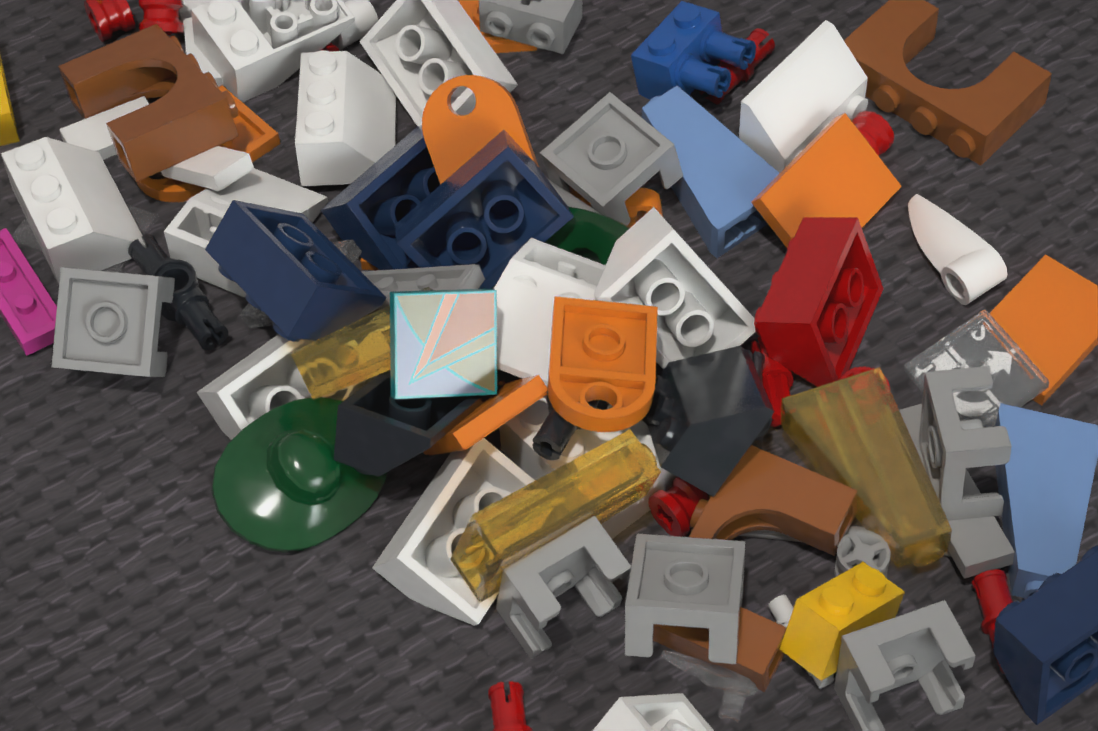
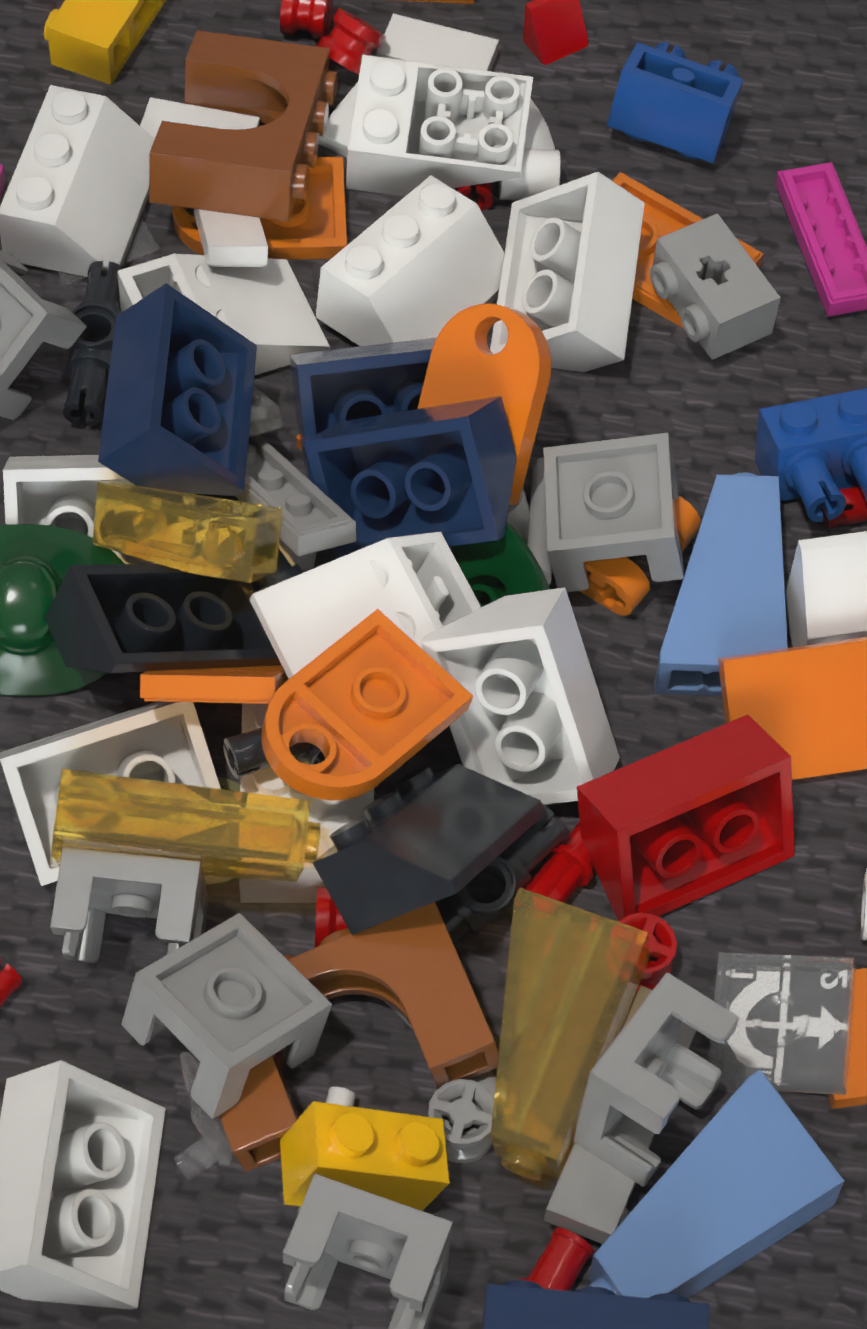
camera: 35 degrees right, 5 degrees up
tile [390,289,497,399] -> none

